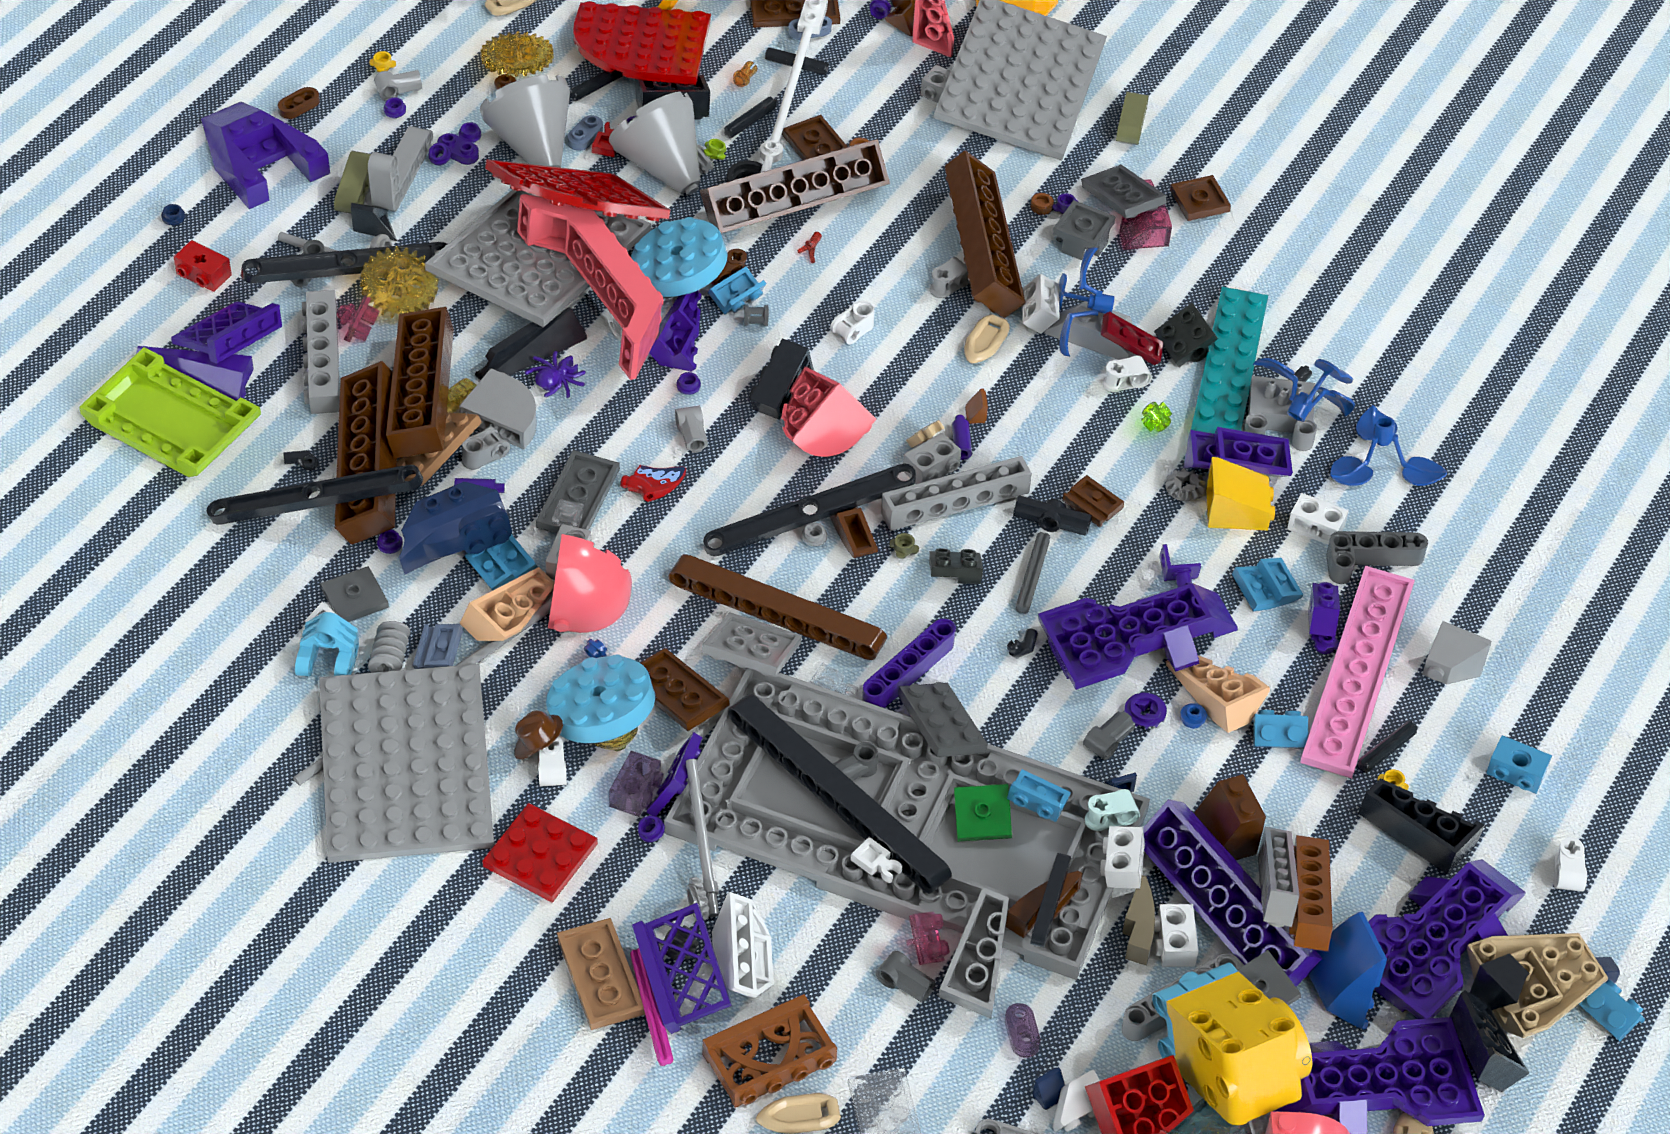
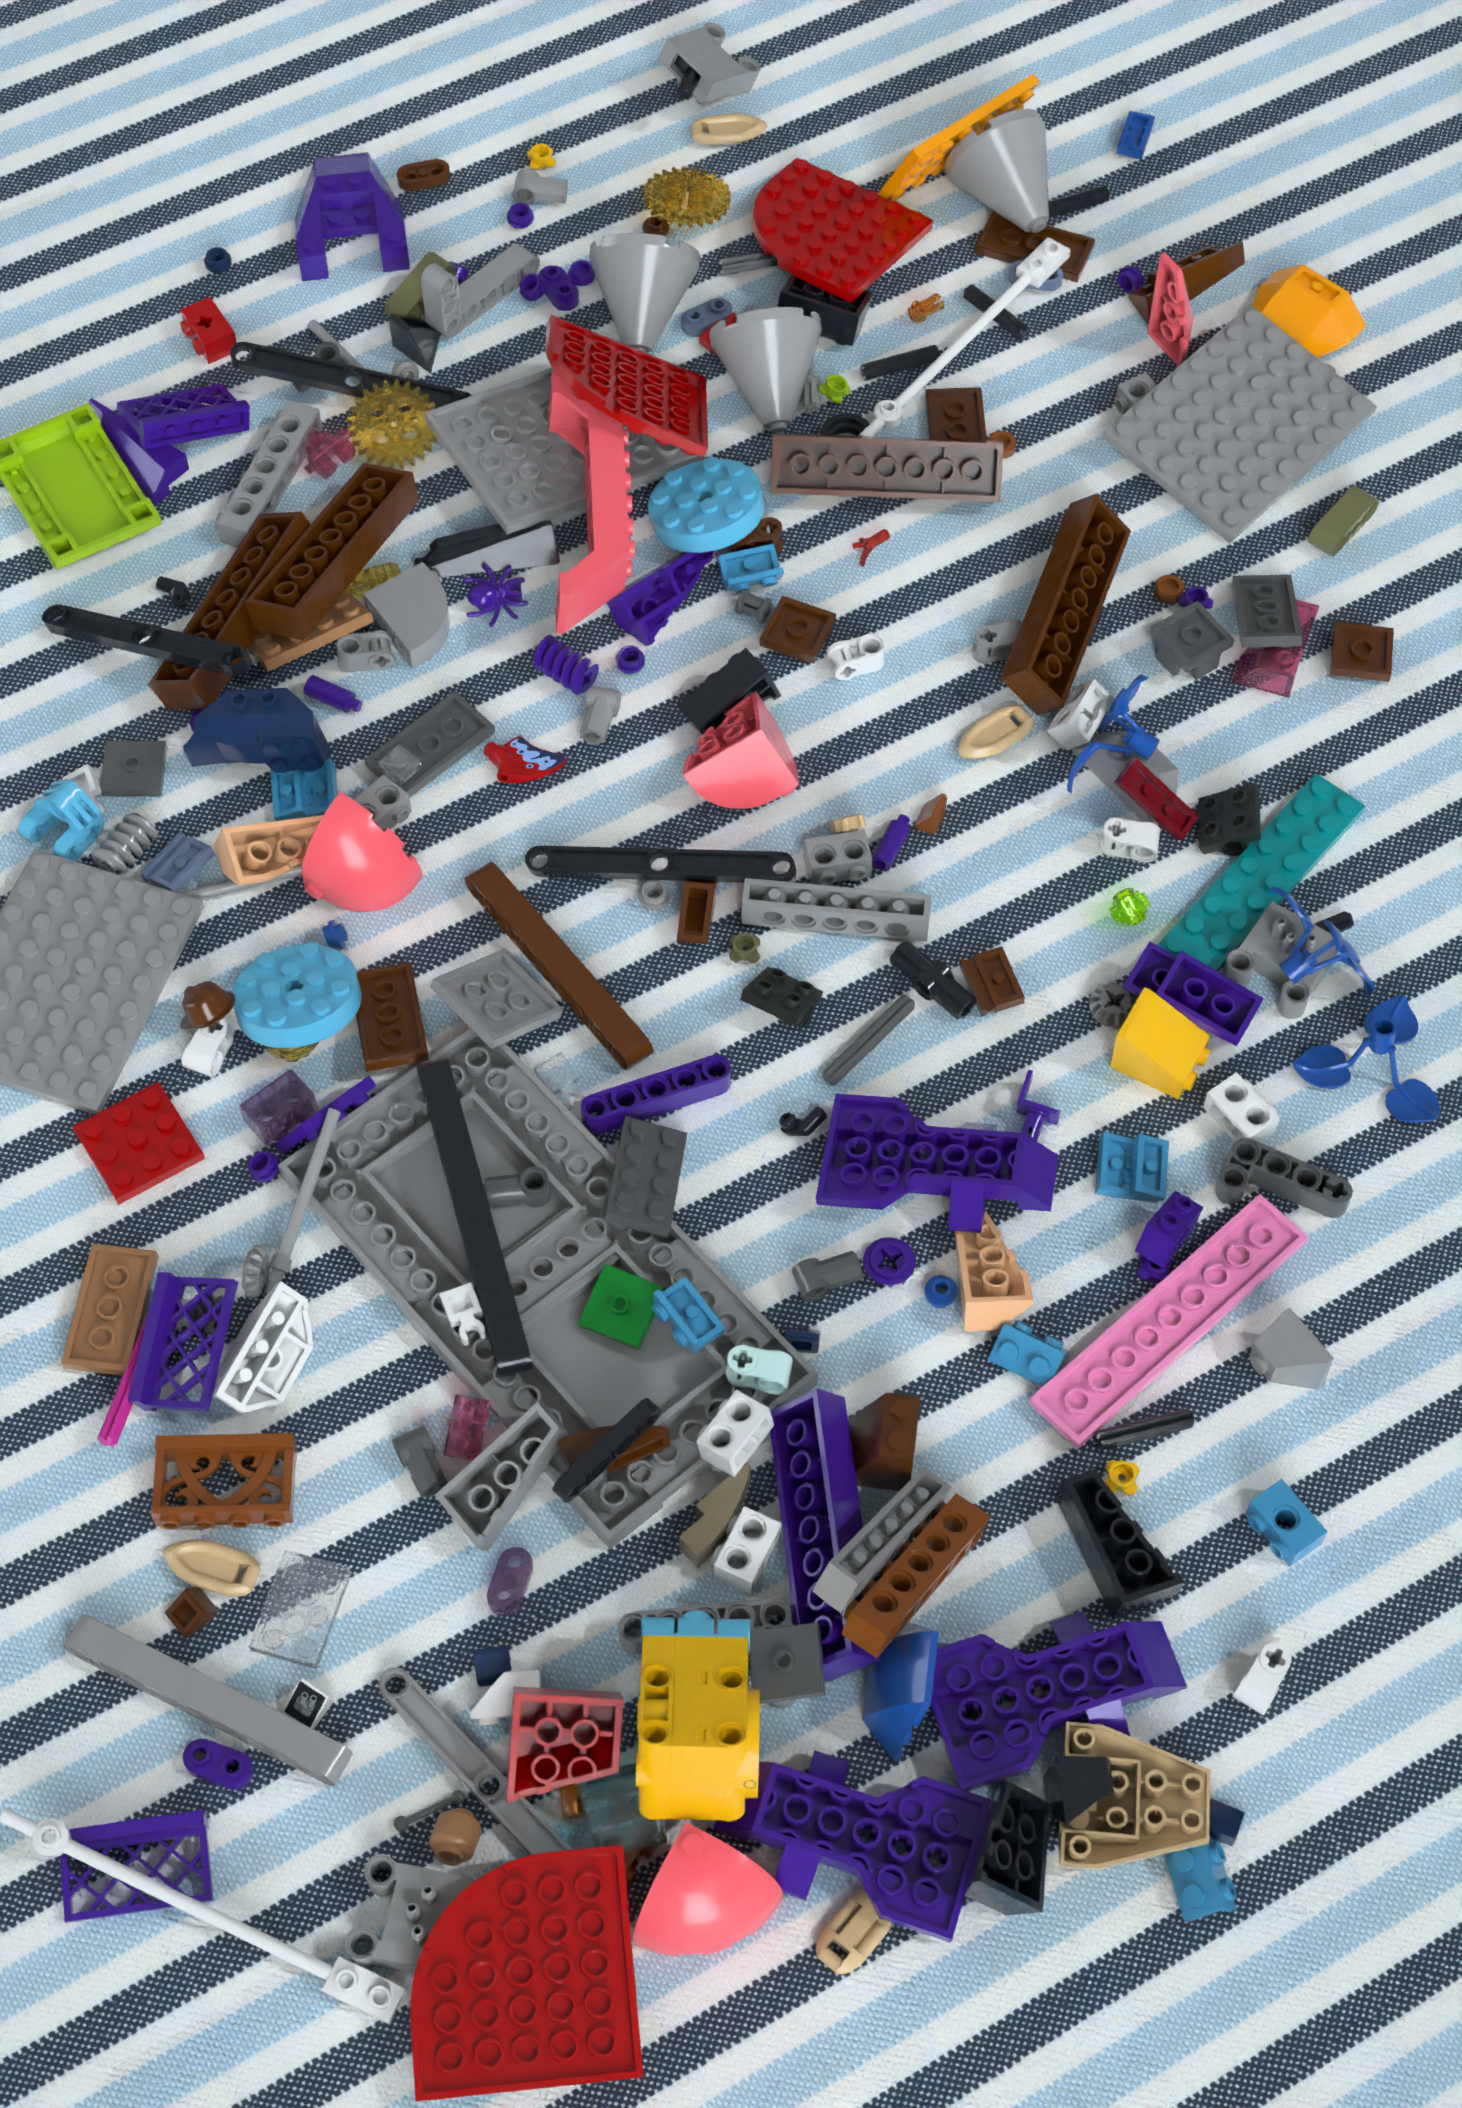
camera: 30 degrees right, 10 degrees up
none -> dark purple piece [533,635,599,695]
none -> reddish brown plate [760,596,836,664]

